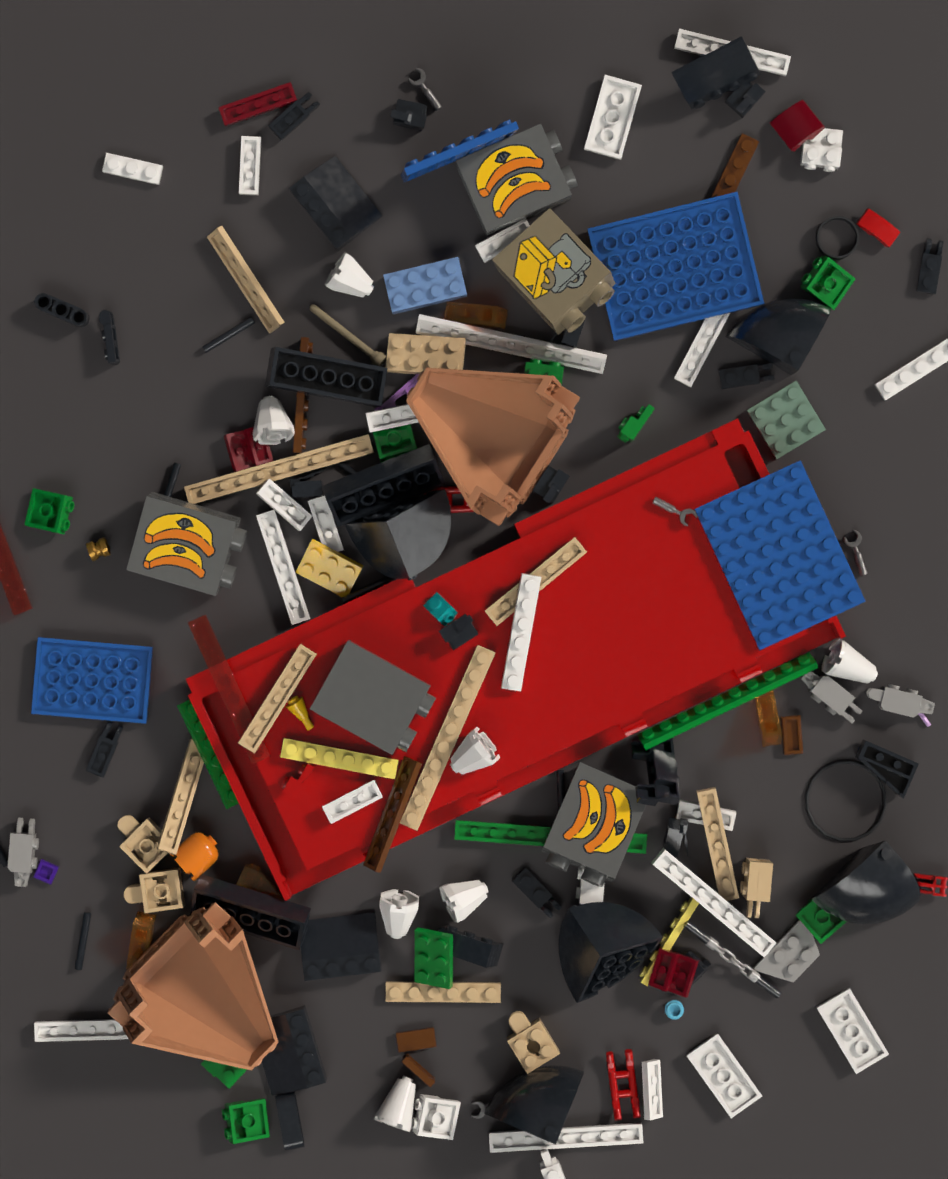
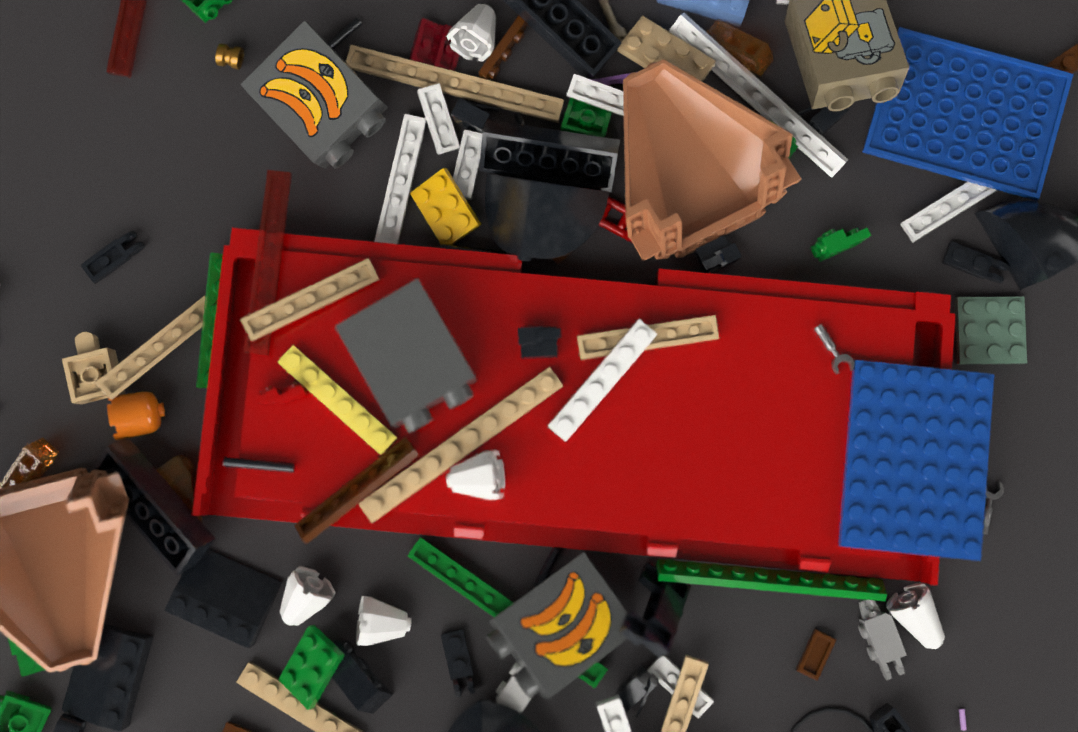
camera: 25 degrees right, 5 degrees down
blue plate [31,637,153,724] -> none
tan brick [124,867,185,913] -> none
yellow cone [286,696,314,731] -> none
white plate [322,780,383,824] -> none
teal bracket [423,592,458,626] -> none
clear orange slope [754,690,782,747] -> none
light grey hinge [866,684,935,718] -> none
none -> black bar [223,457,295,473]

